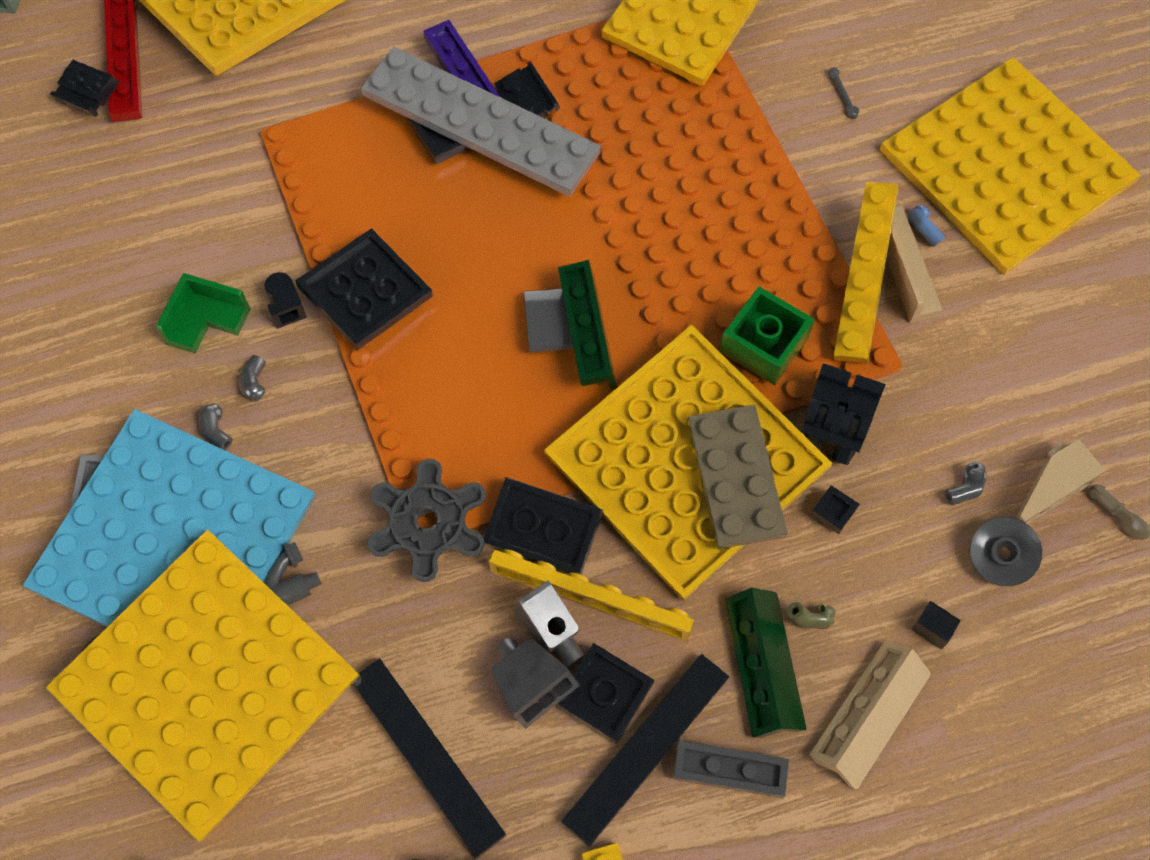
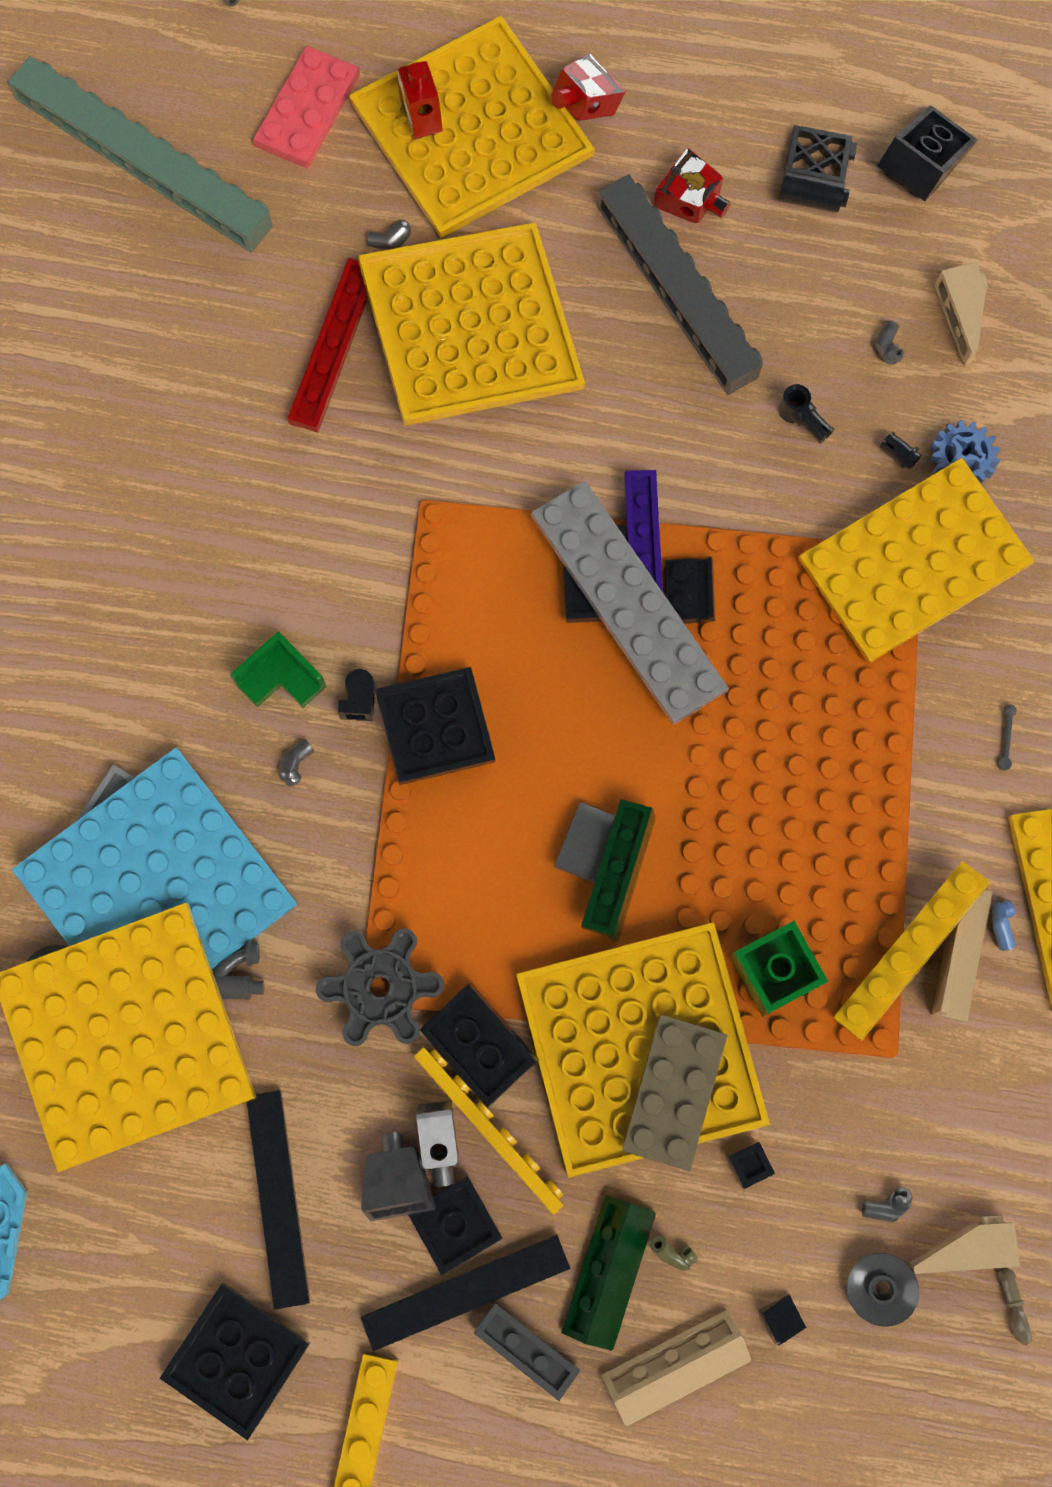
camera: 25 degrees right, 10 degrees up
black plate [50,60,119,117] -> none
flat silver arm [198,404,233,450] -> none
black hips [801,363,886,465] -> none

